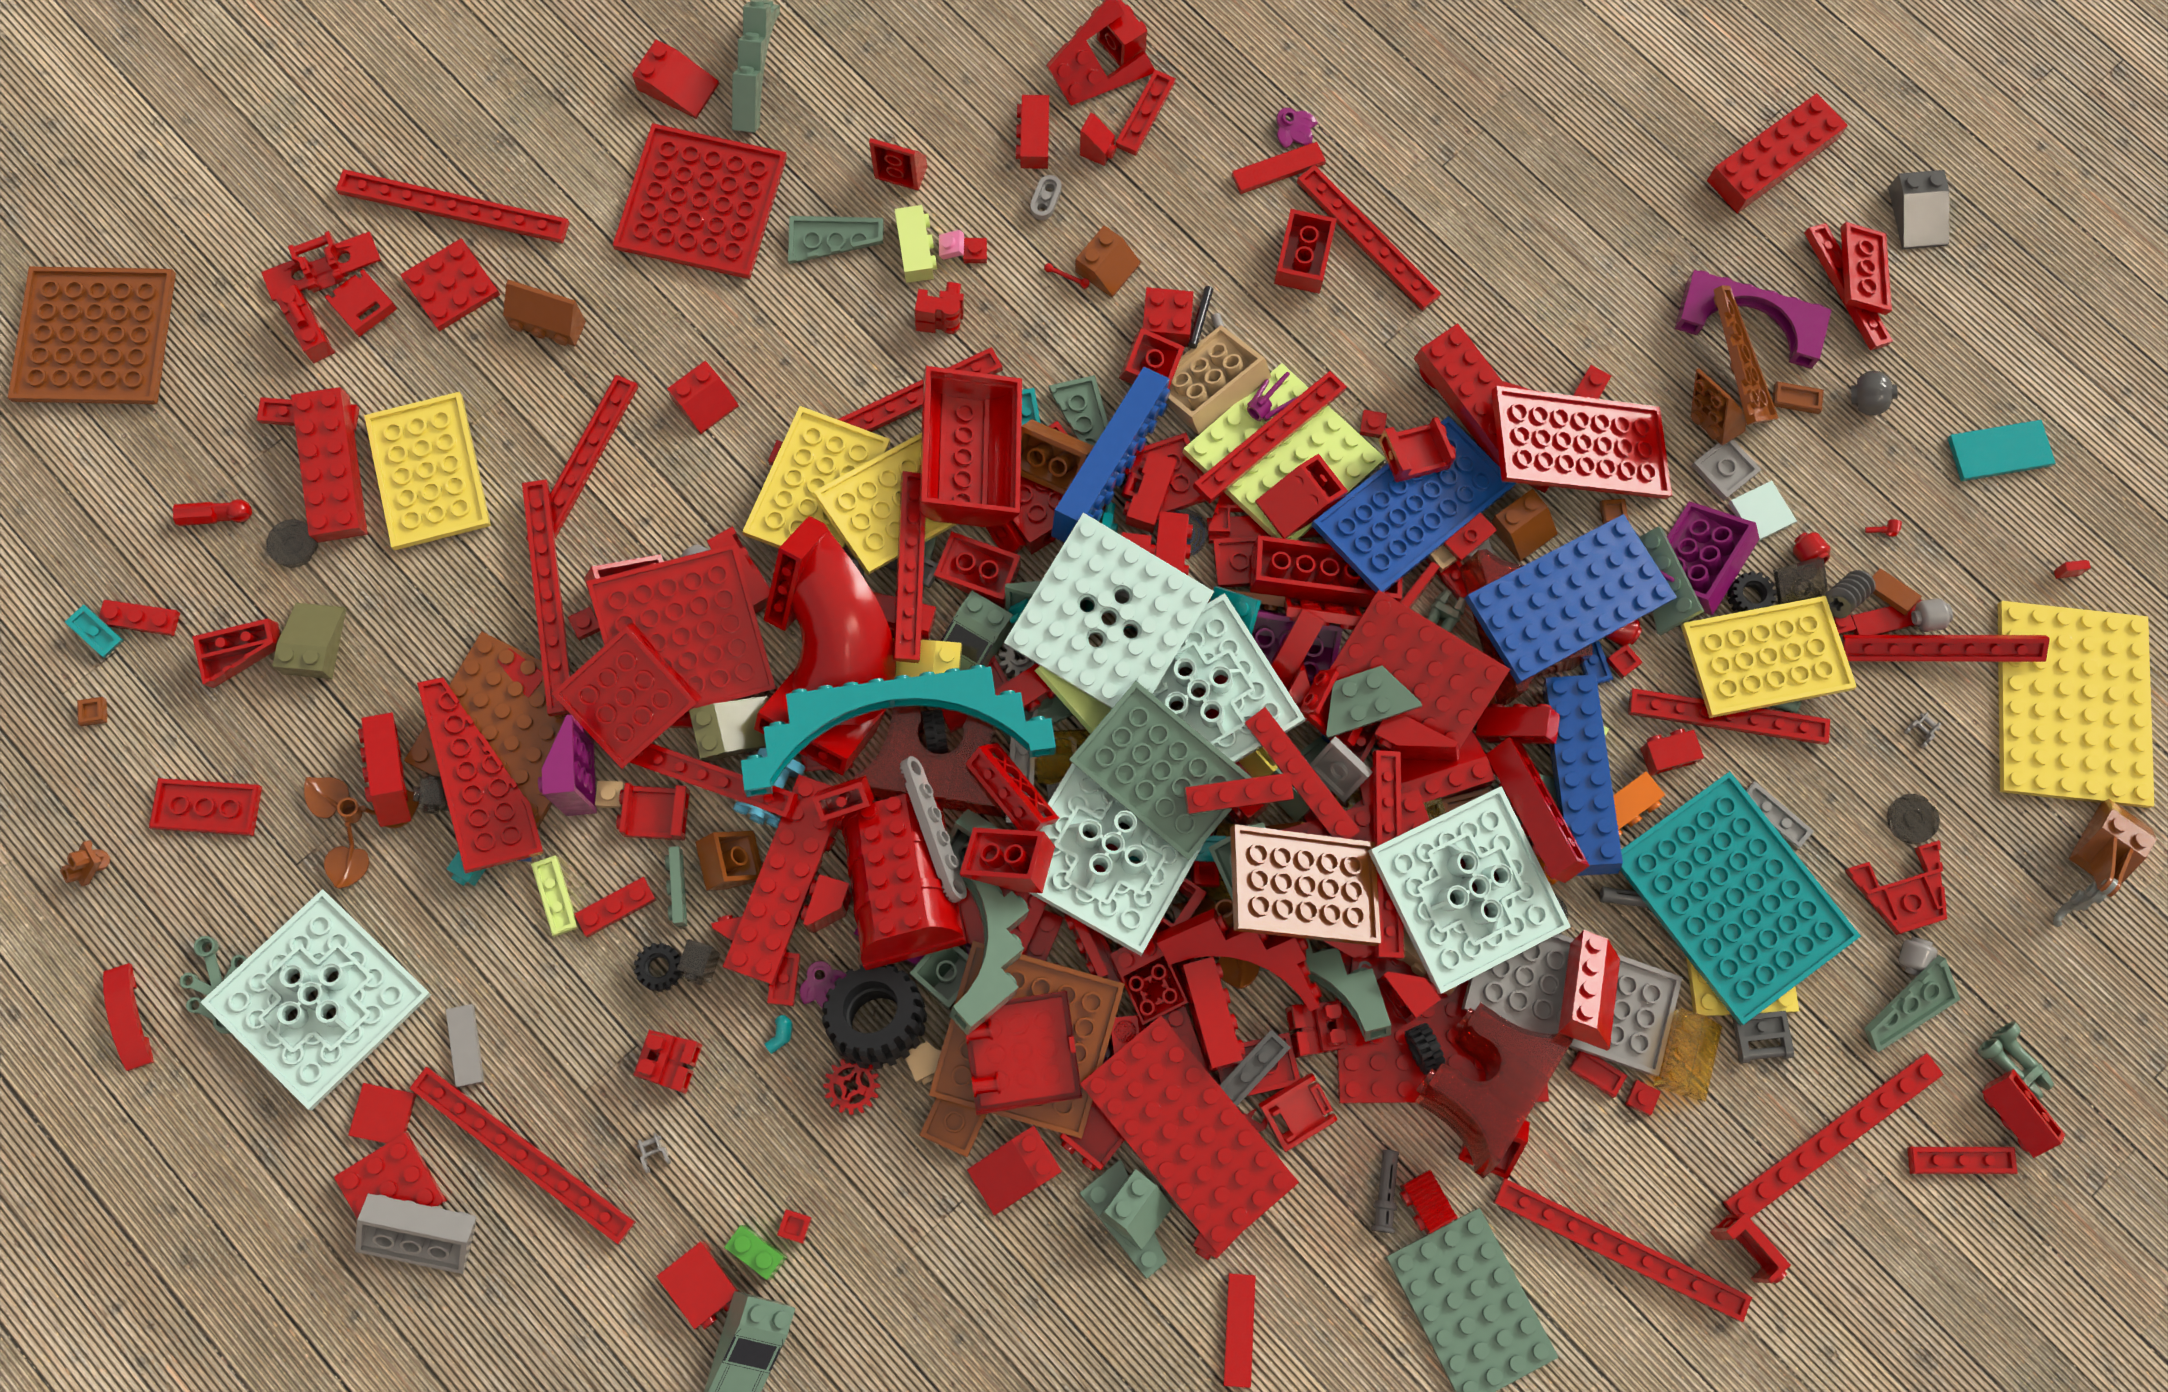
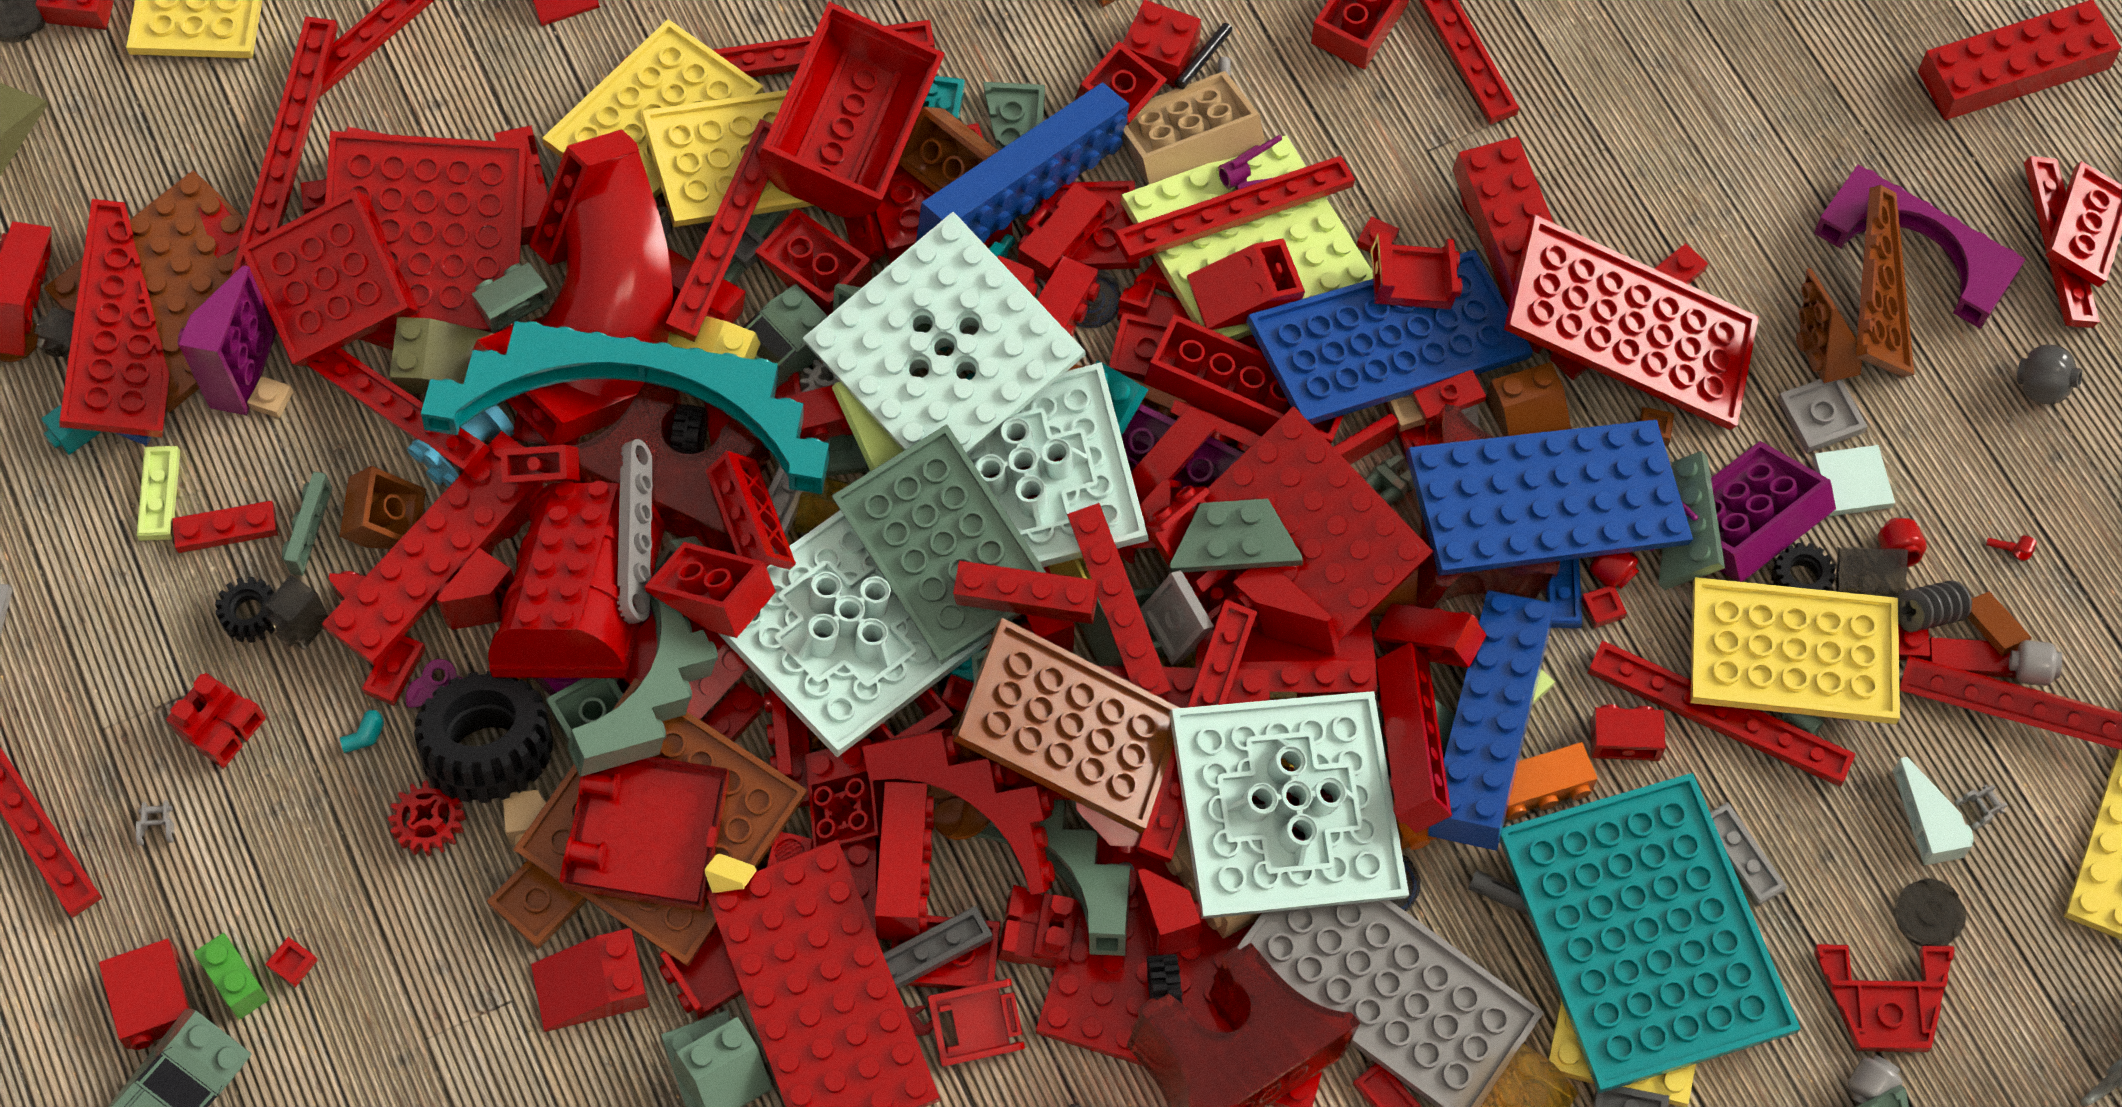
camera: 20 degrees right, 10 degrees down
red panel [616,783,690,841] -> none
red slope [1558,930,1620,1051] -> none
dark orange tile [1772,381,1824,414] -> none
none -> sand green slope [472,262,550,333]
none -> light yellow slope [705,854,756,893]
none -> light aqua slope [1892,757,1973,865]

